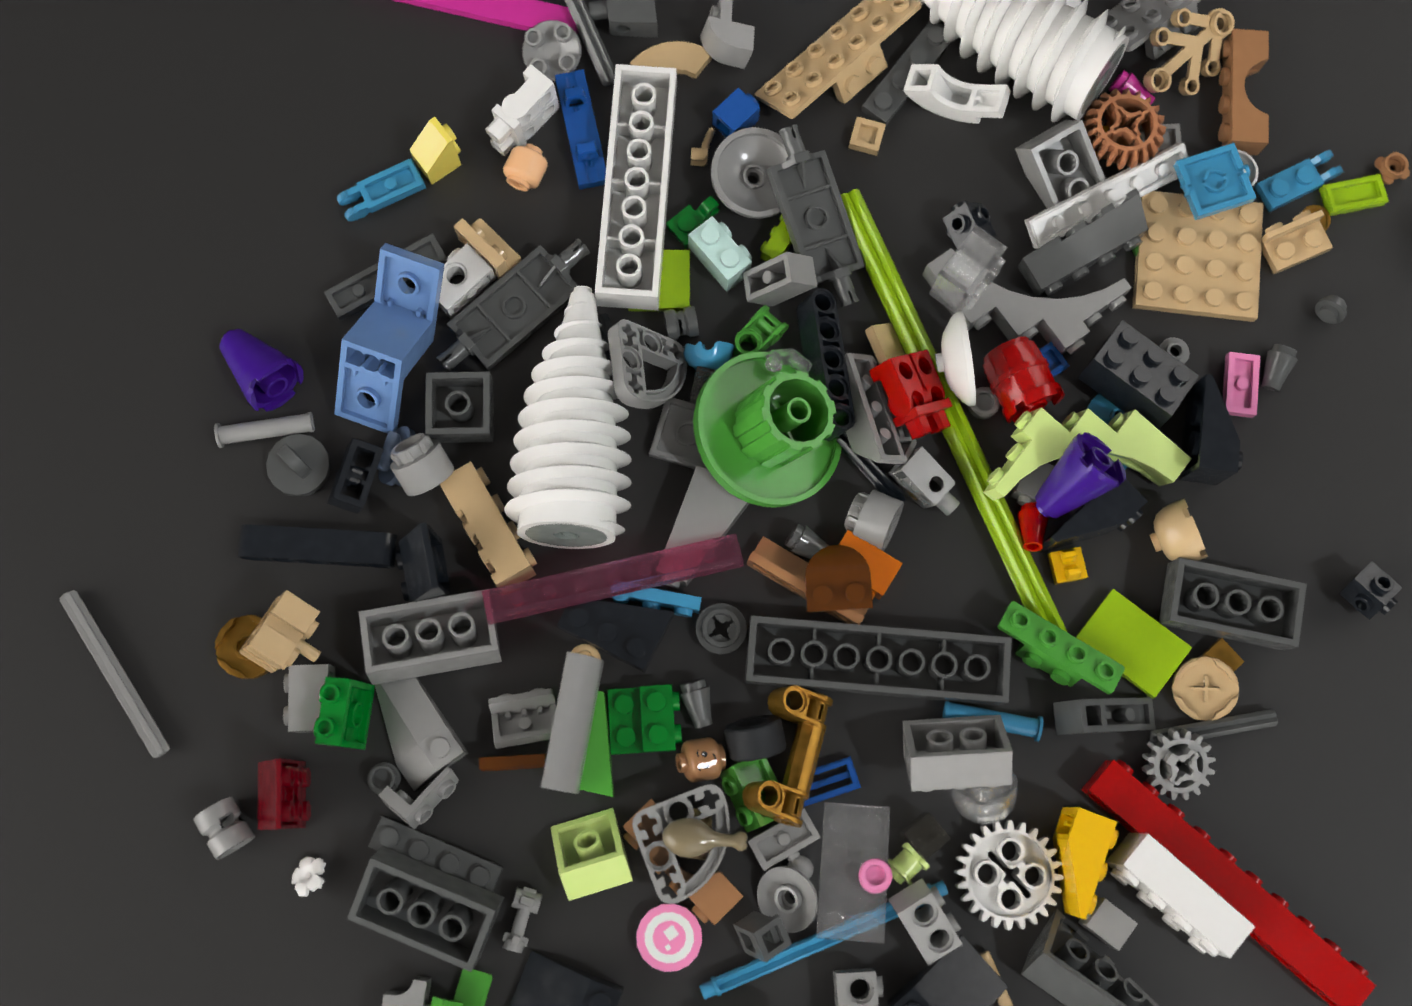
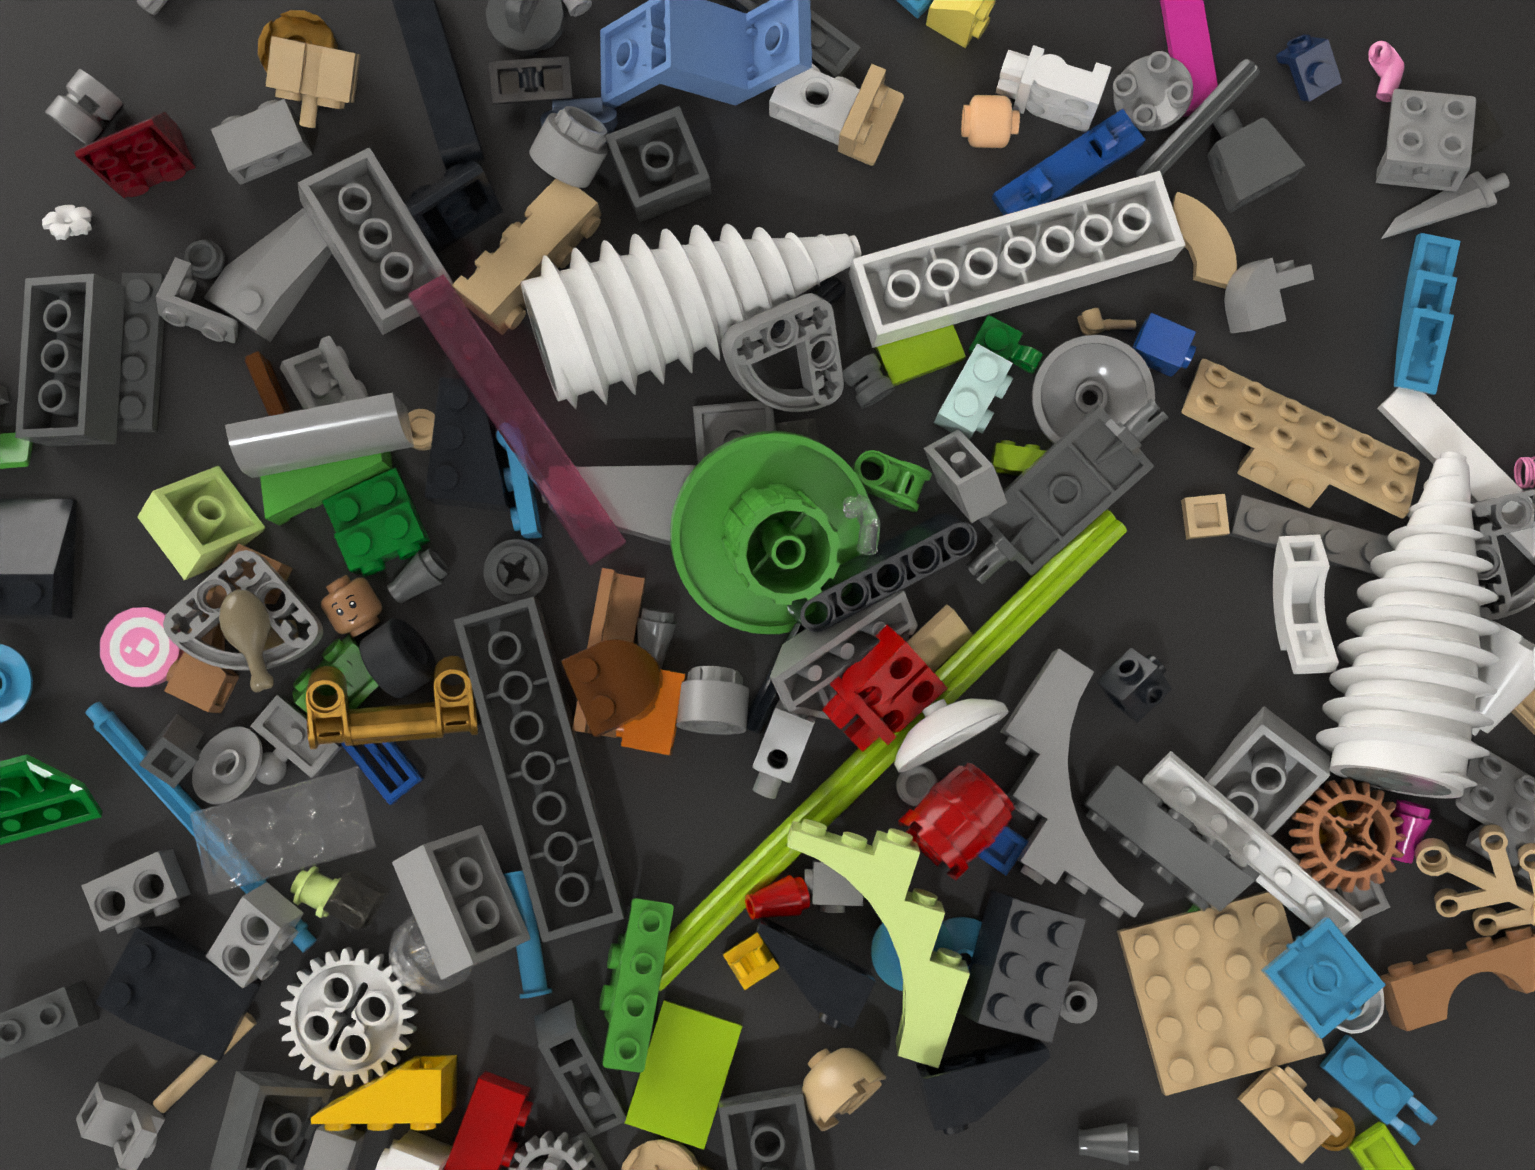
camera: 75 degrees right, 5 degrees up
green plate [314,677,375,750] -> none
dark grey plate [436,238,590,372] -> none
light grey bar [502,886,543,953] -> none
dark azure hair [683,341,734,373] -> none
bright pink tile [858,858,892,894] -> none
clear brick [929,225,1008,313] -> none
dark purple cone [1035,432,1126,519] -> none
bright pink plate [1223,352,1260,418] -> none

